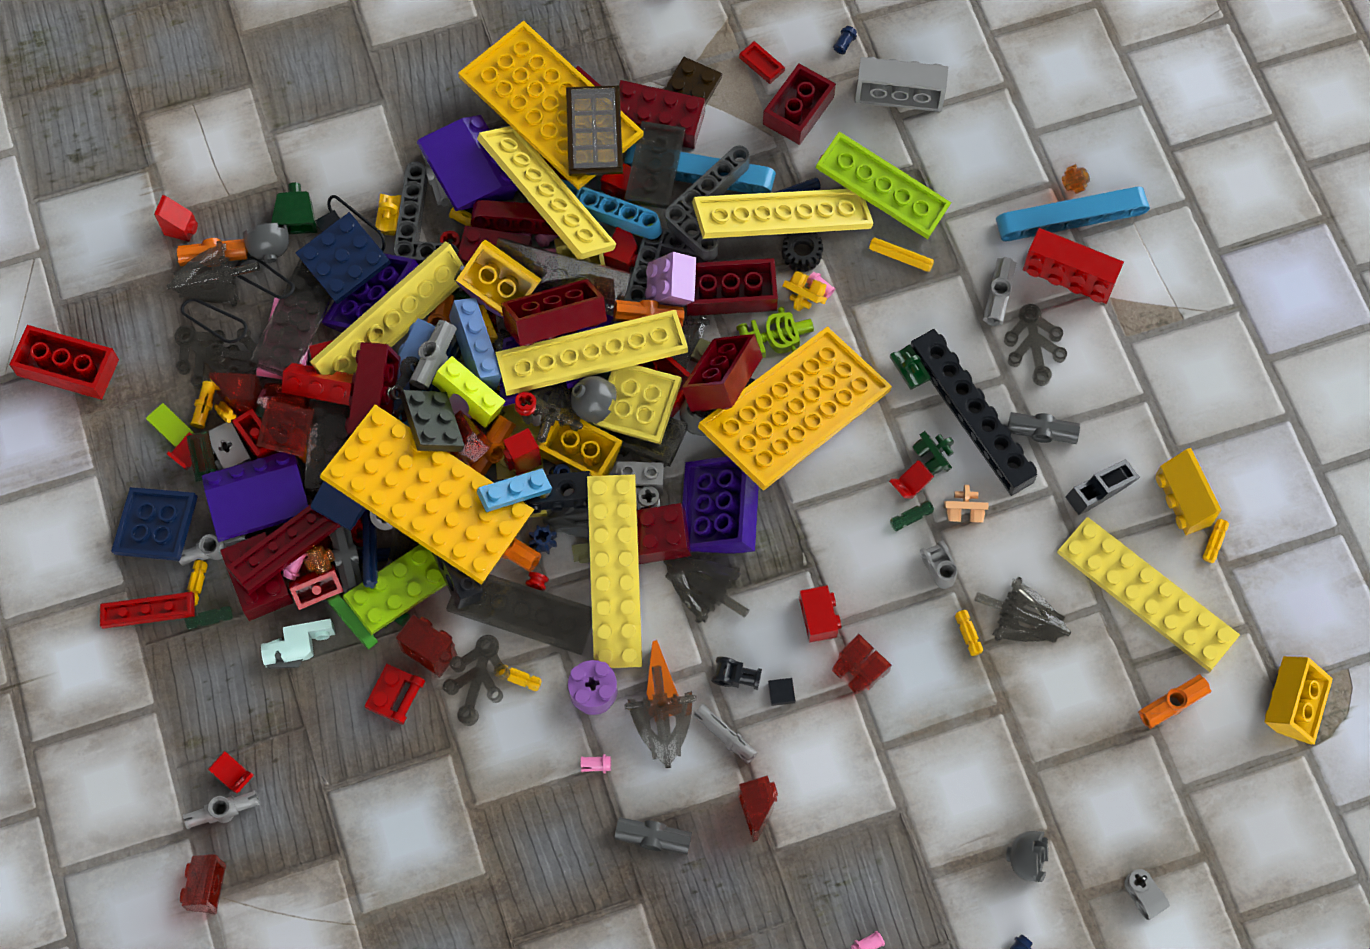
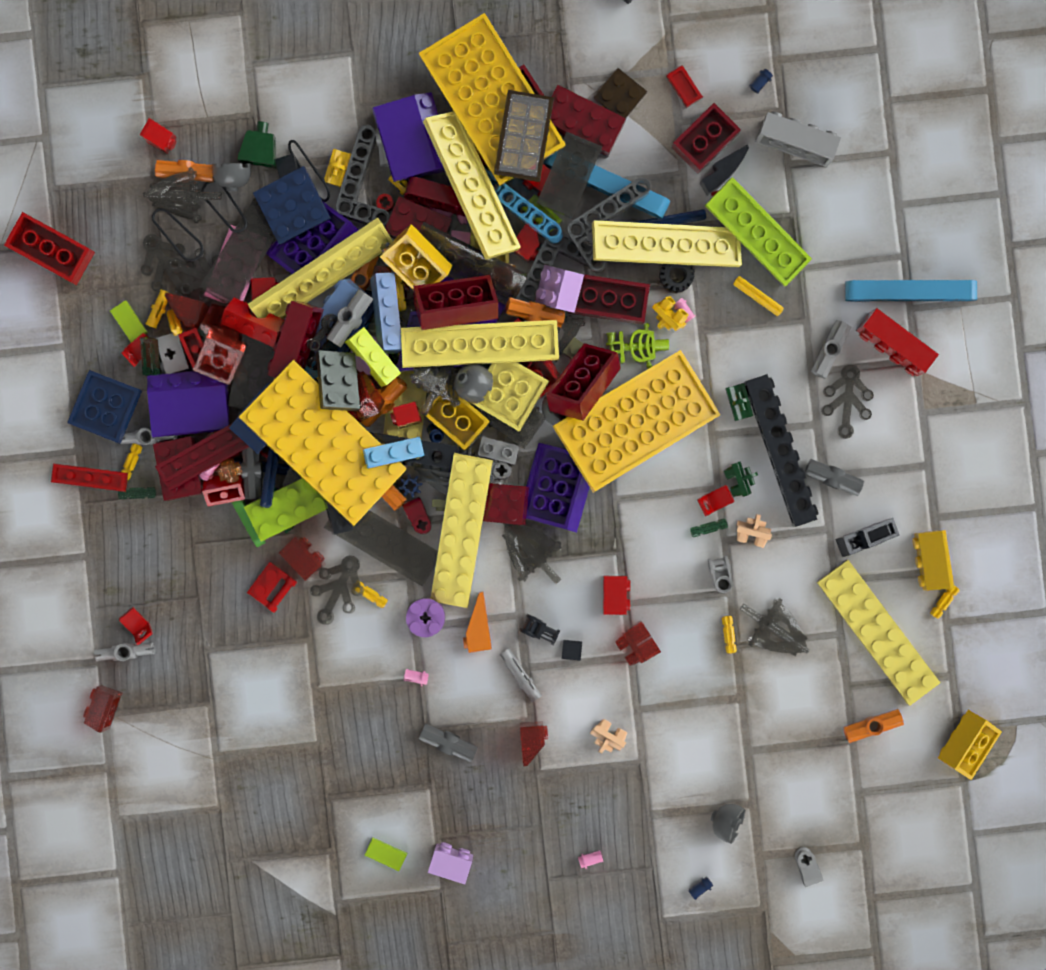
camera: 10 degrees right, 20 degrees up
light aqua plate [261,618,335,669] -> none
red bush [515,392,536,416] -> none
red bush [525,571,549,591] -> none
clear smoke bar [624,665,697,768] -> none
clear orange gear [1062,164,1090,194] -> none
none -> dark red piece [402,497,432,535]
none -> light nougat hips [590,719,627,754]
none -> black slope [700,145,749,196]

